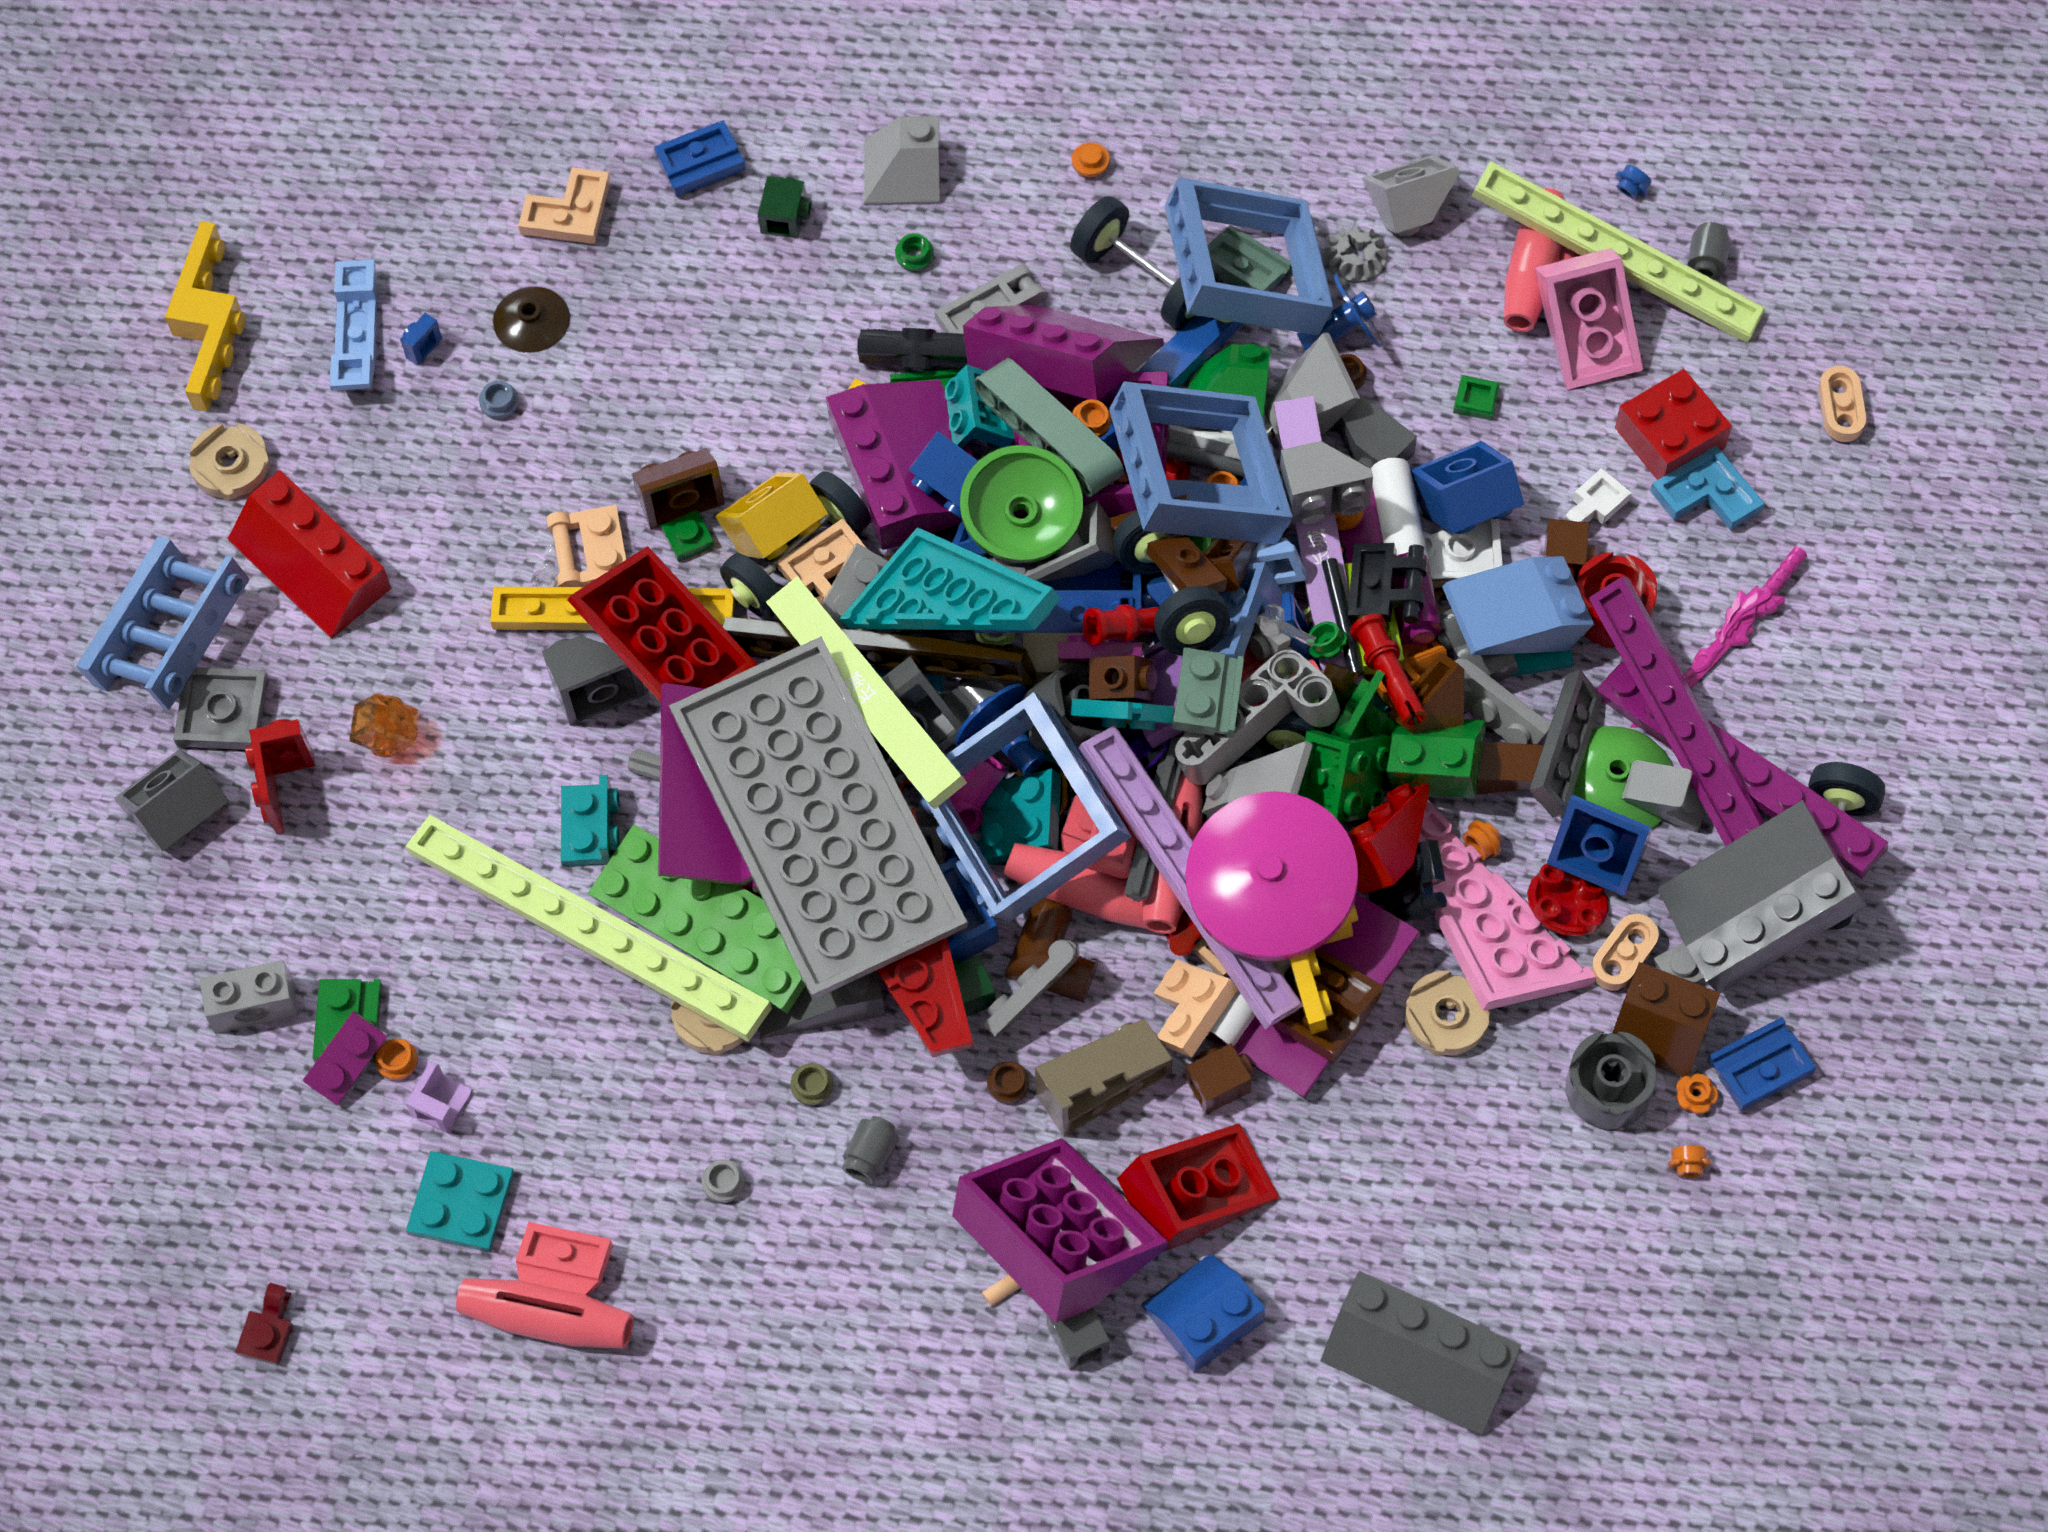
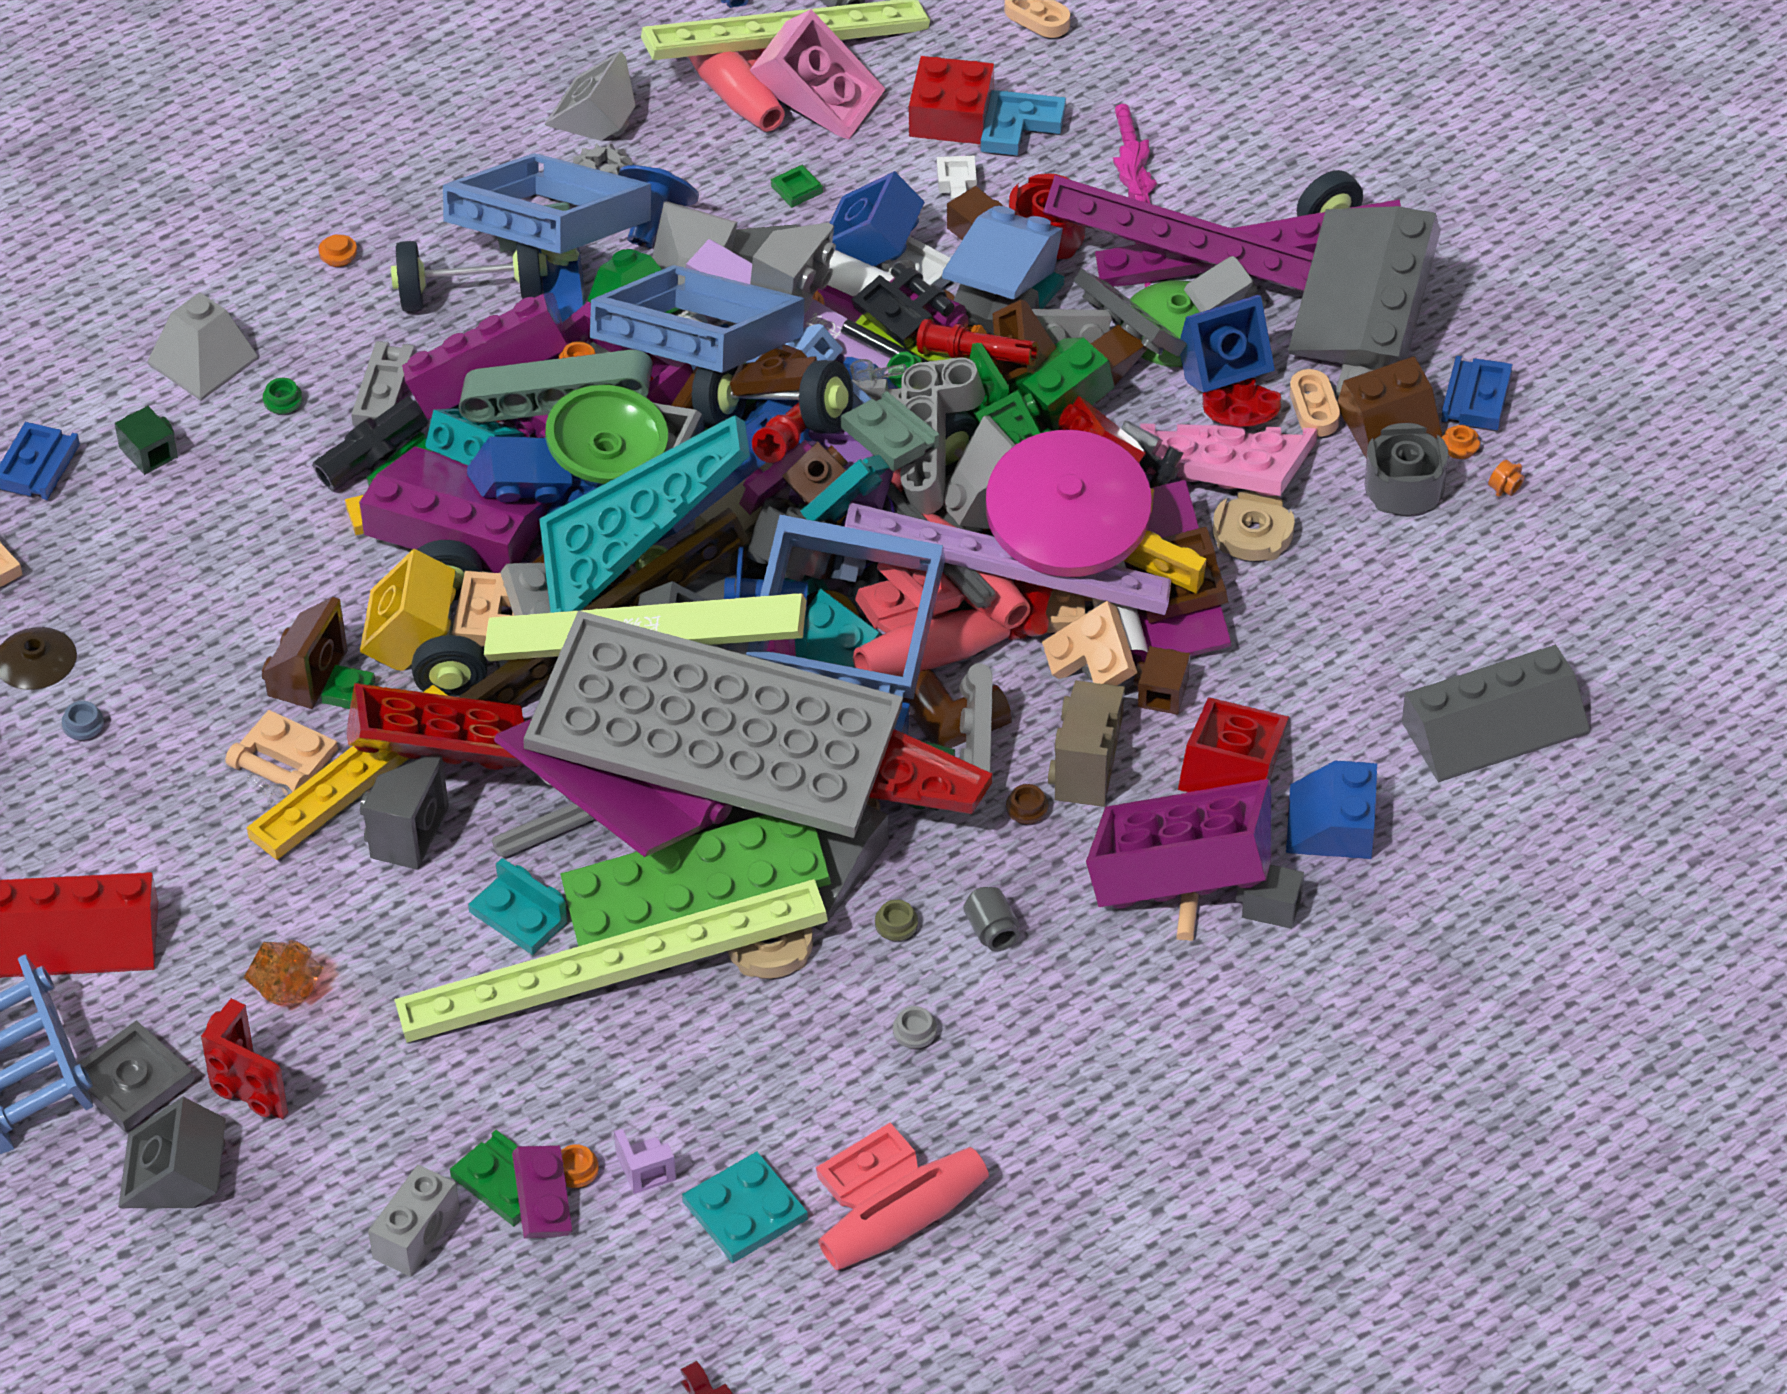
camera: 50 degrees left, 15 degrees down
orange plate [1463,820,1501,860] -> none

